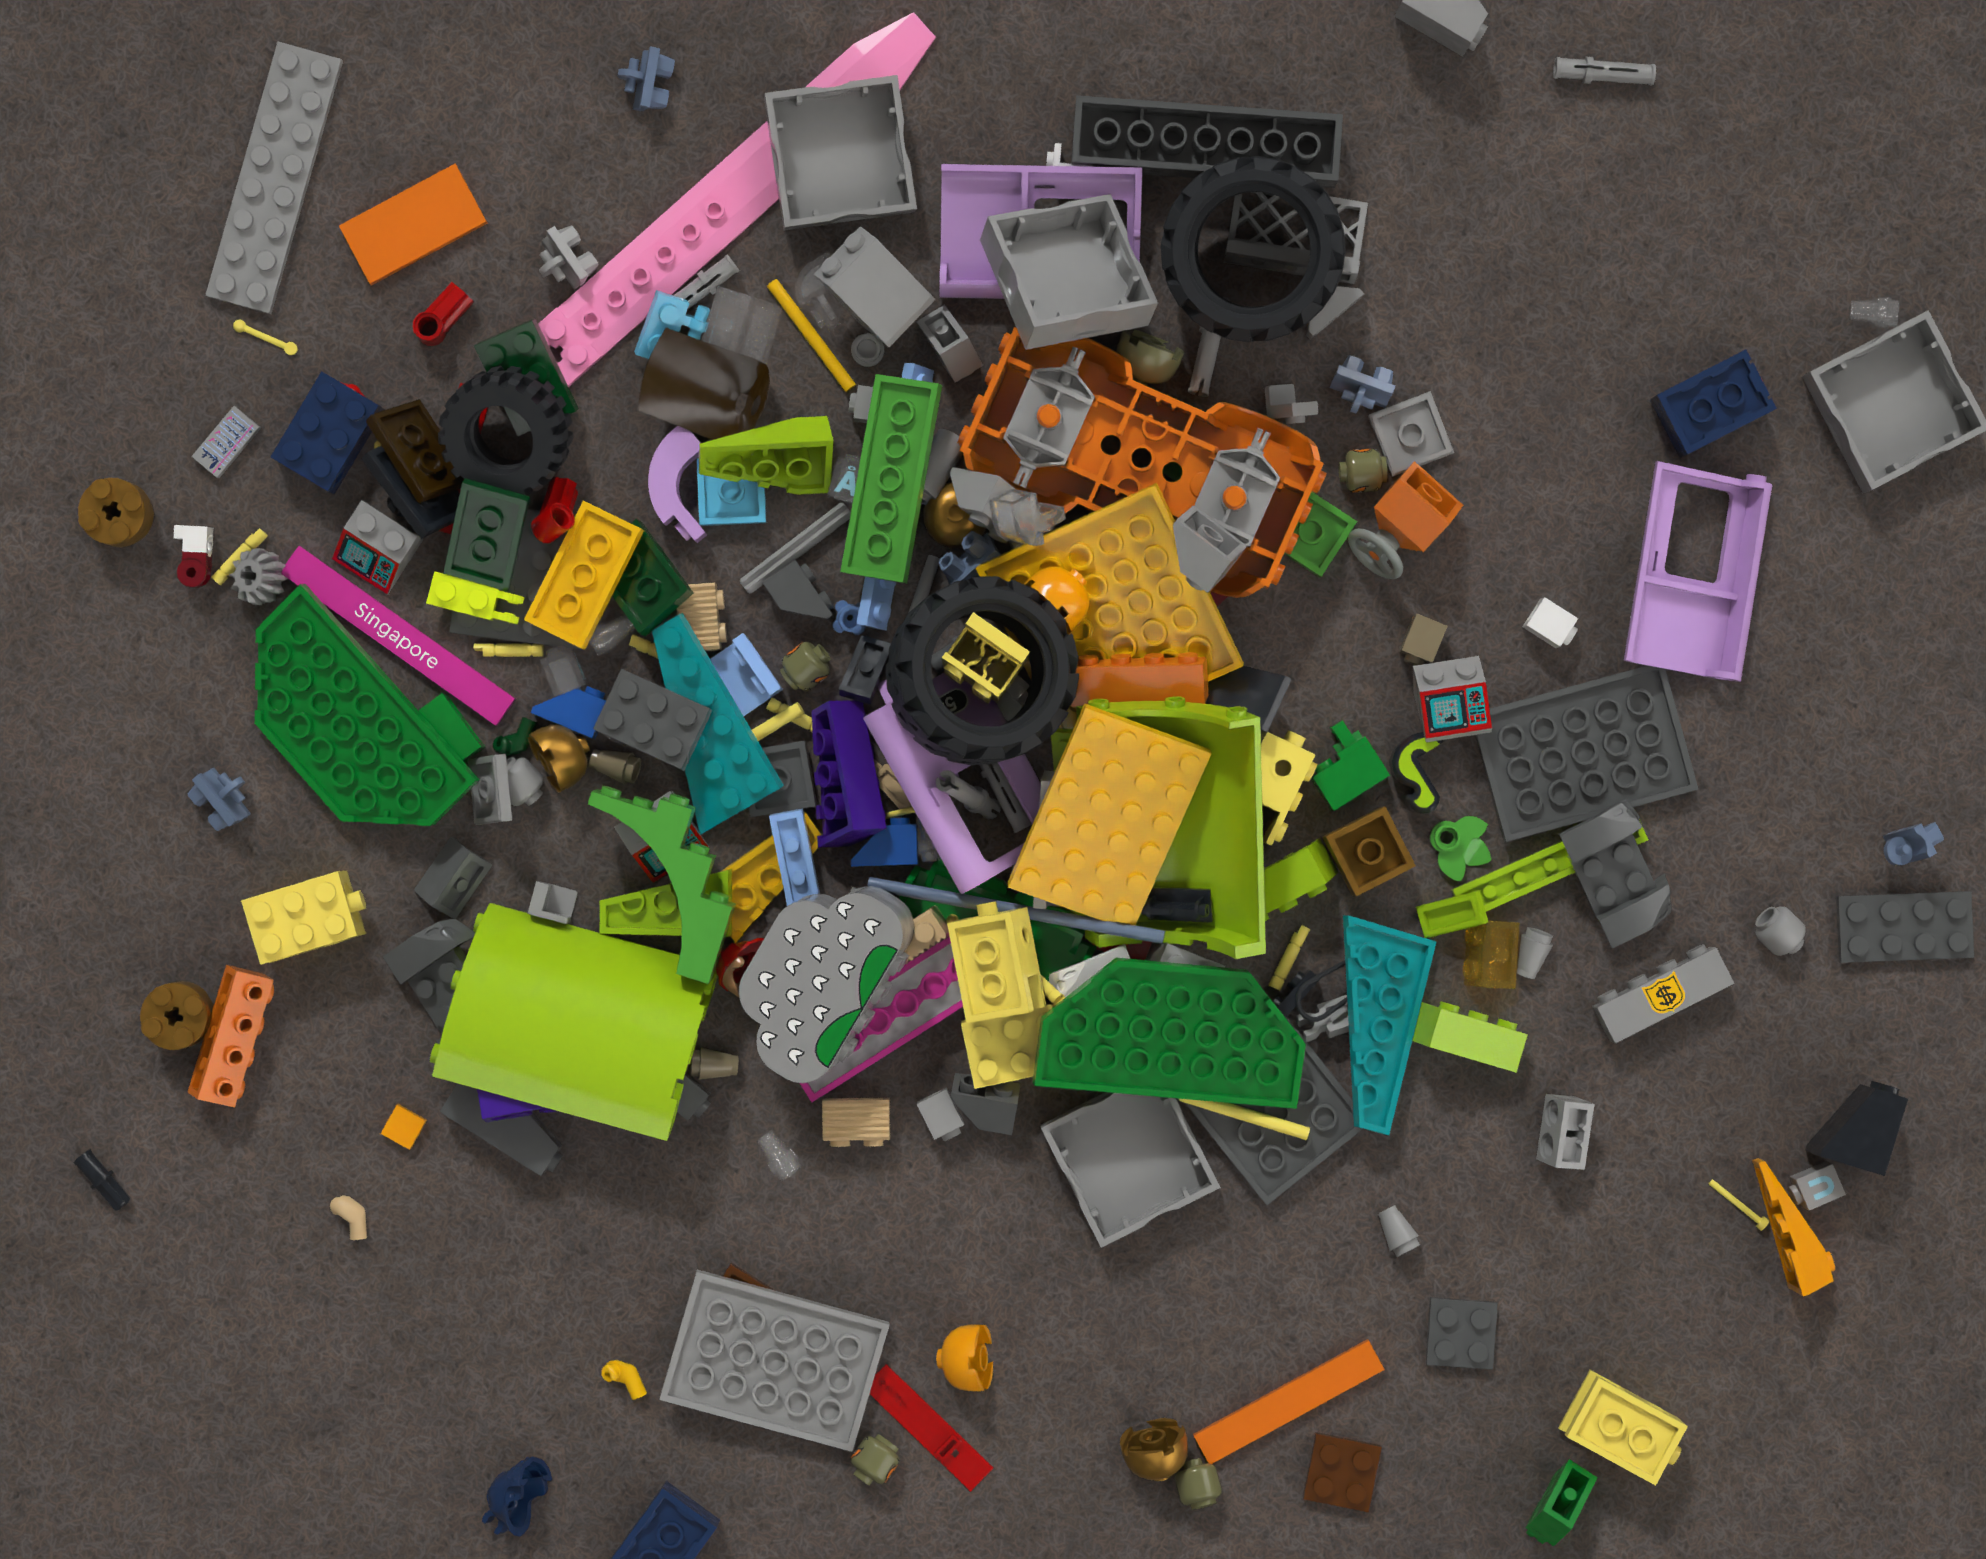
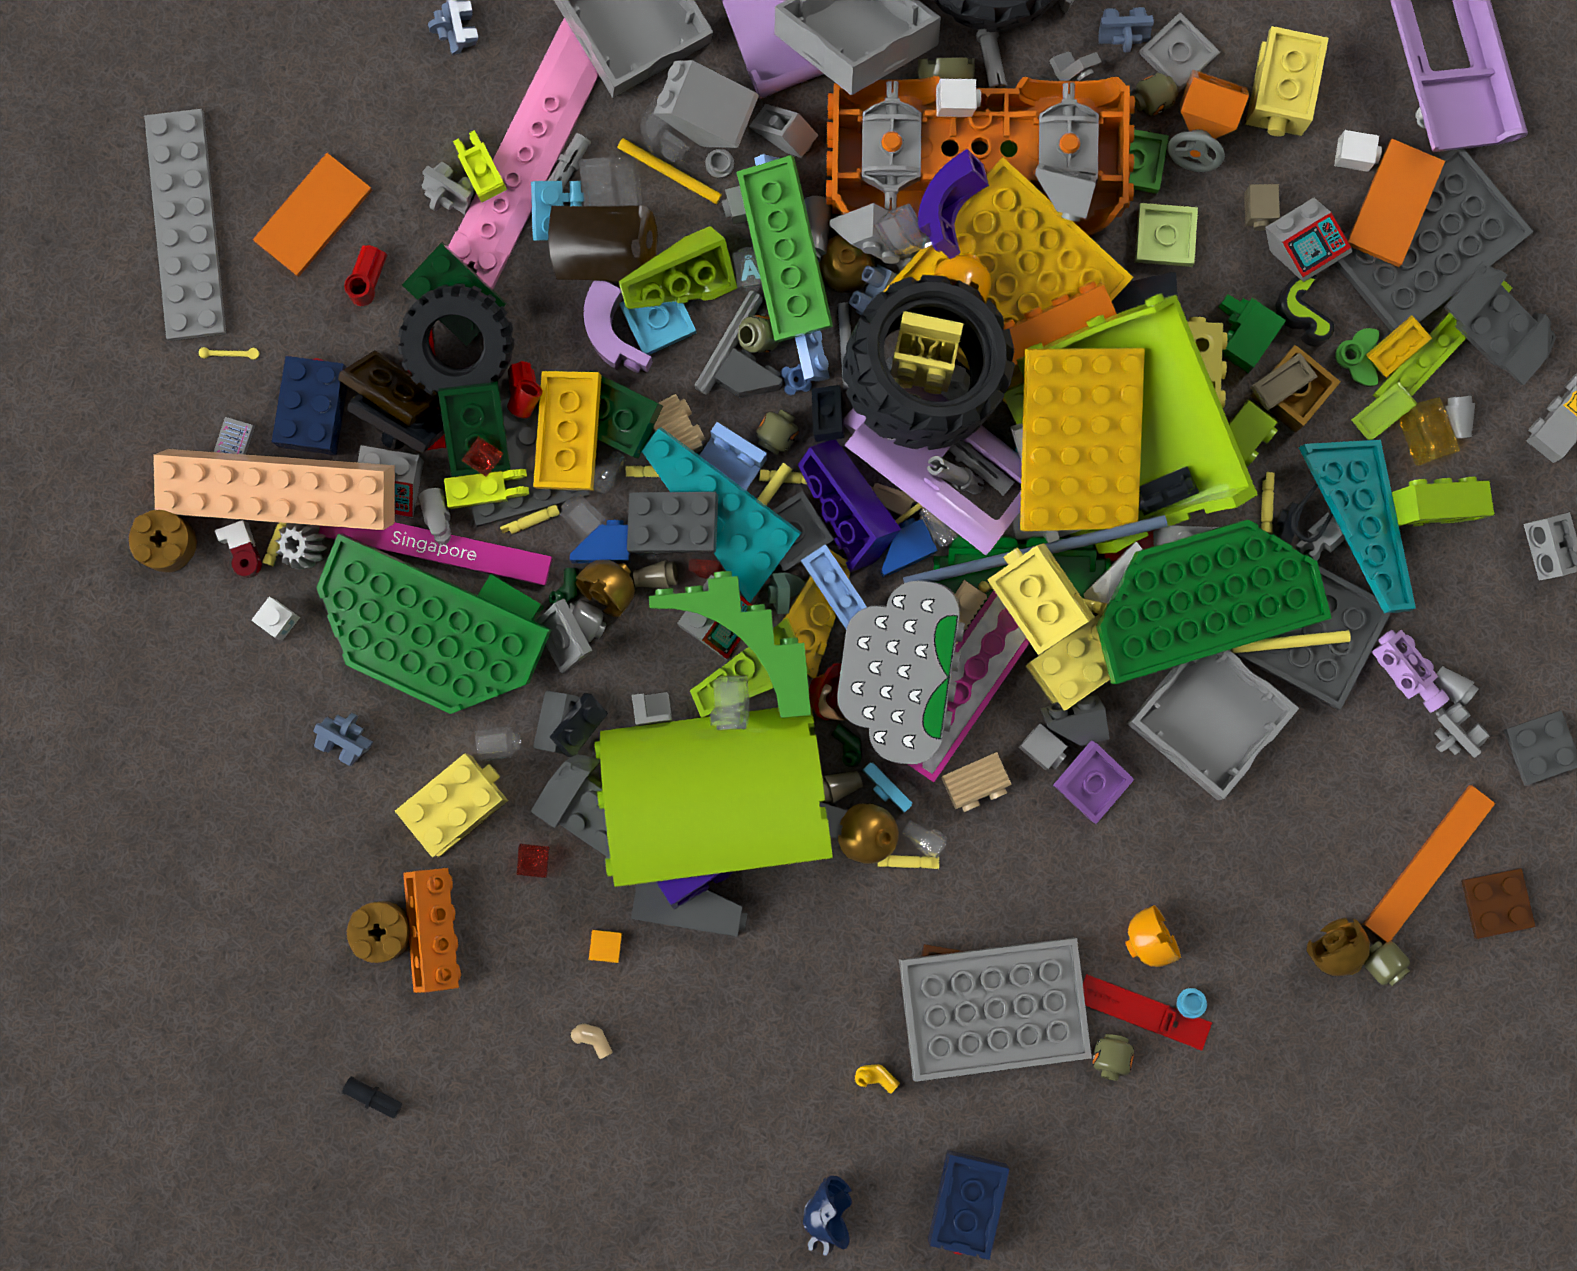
camera: 30 degrees left, 5 degrees down
none -> light nougat brick [154,449,395,530]
none -> white brick [251,597,300,641]
none -> light grey hinge [419,488,452,545]
none -> neon yellow hinge [453,130,507,203]
none -> clear red tile [461,436,503,477]
none -> clear brick [475,726,521,762]
none -> clear red tile [517,844,550,878]
none -> black plate [550,693,608,757]
none -> clear red tile [689,559,722,579]
none -> clear brick [710,675,749,730]
none -> olive head [738,315,779,353]
none -> sand green plate [768,573,806,614]
none -> dark green arm [831,724,862,767]
none -> pearl gold cylinder [838,803,899,864]
none -> medium azure plate [862,762,912,813]
none -> light yellow wheel [877,855,939,869]
none -> dark purple arch [918,149,989,259]
none -> white brick [936,79,981,117]
none -> medium lavender plate [1053,740,1134,824]
none -> yellowish green plate [1135,203,1198,267]
none -> medium azure plate [1176,988,1207,1019]
none -> light yellow torso [1246,26,1329,136]
none -> dark tan tile [1250,353,1318,411]
none -> orange tile [1347,139,1445,267]
none -> yellow plate [1366,315,1432,378]
none -> lavender brick [1372,630,1450,713]
none -> light grey hips [1434,702,1490,758]

